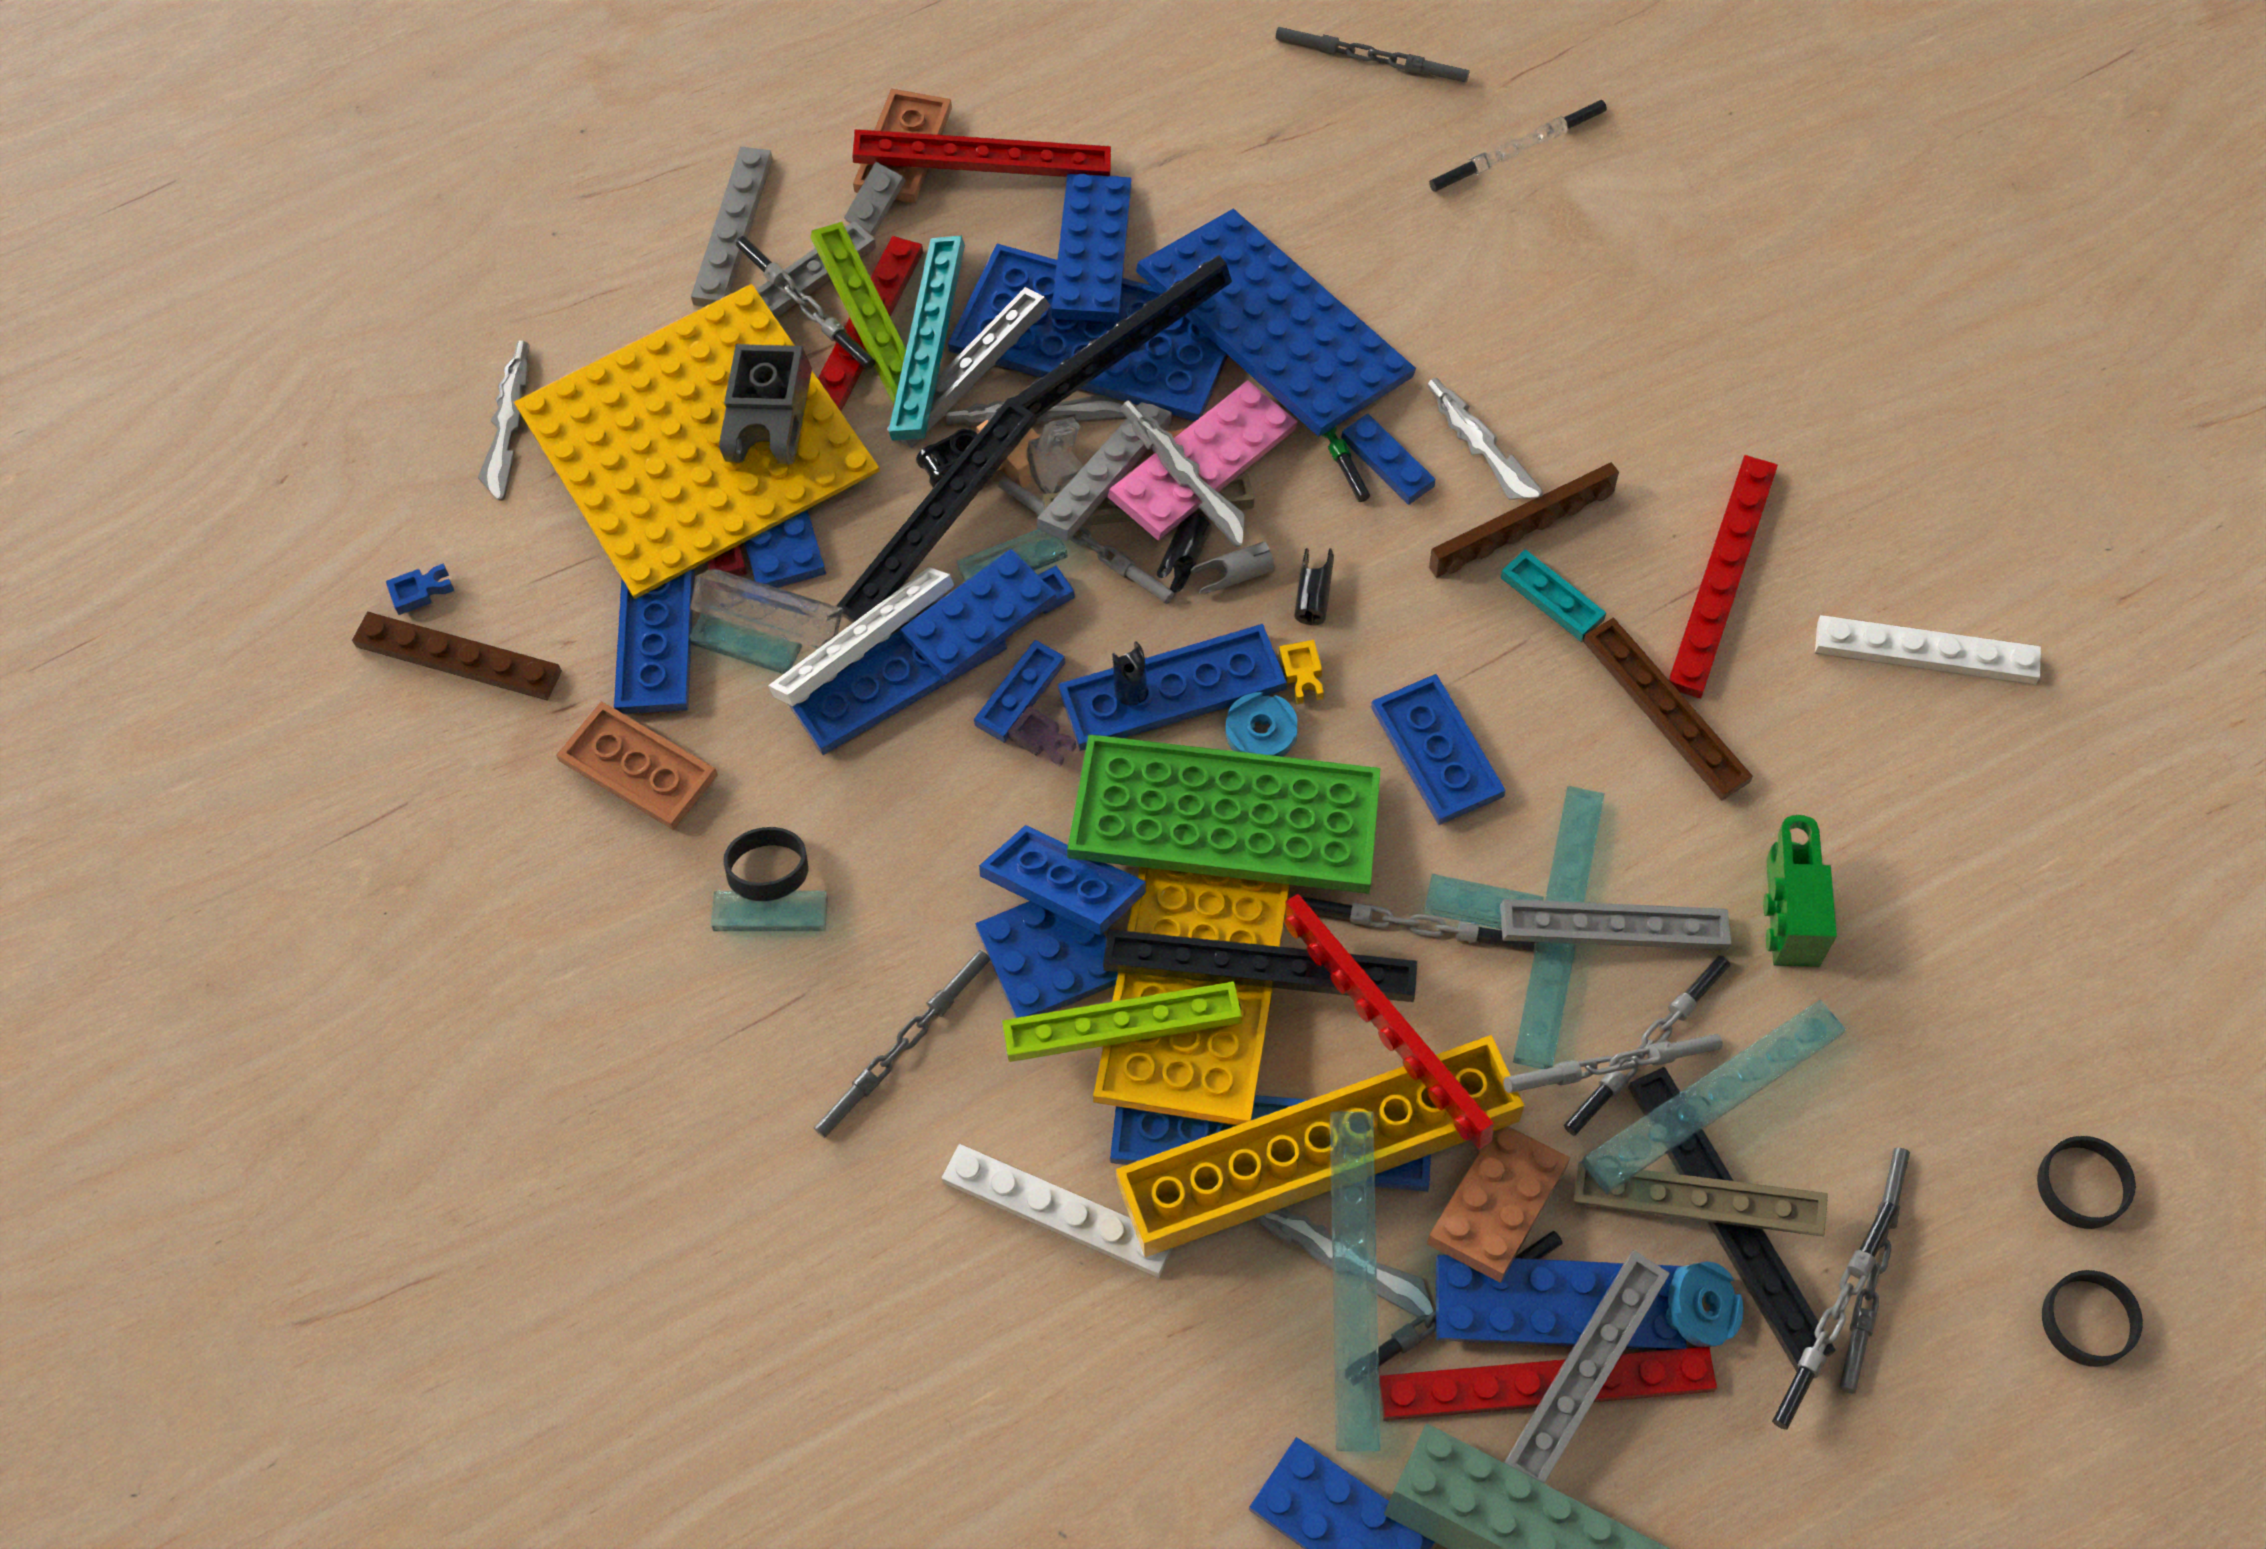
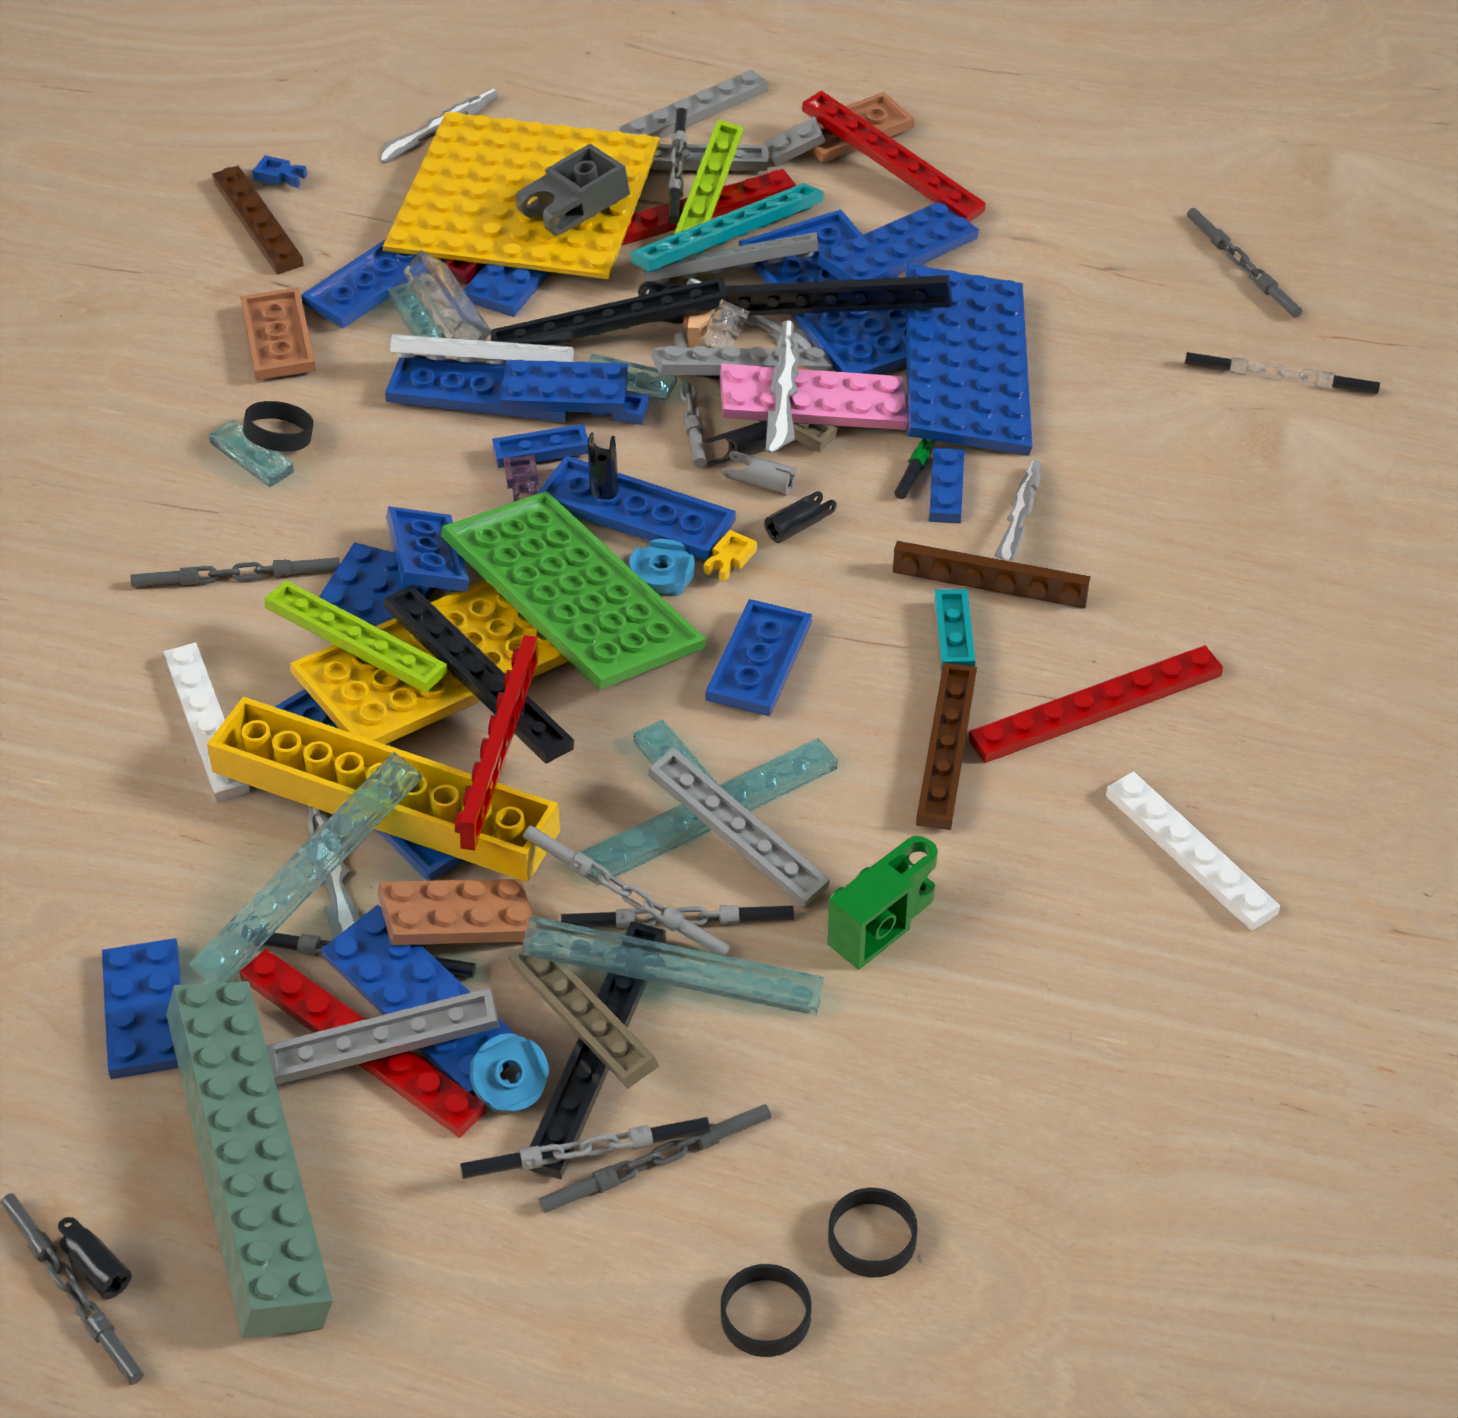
camera: 40 degrees right, 15 degrees down
piece [1301,896,1535,951] -> none

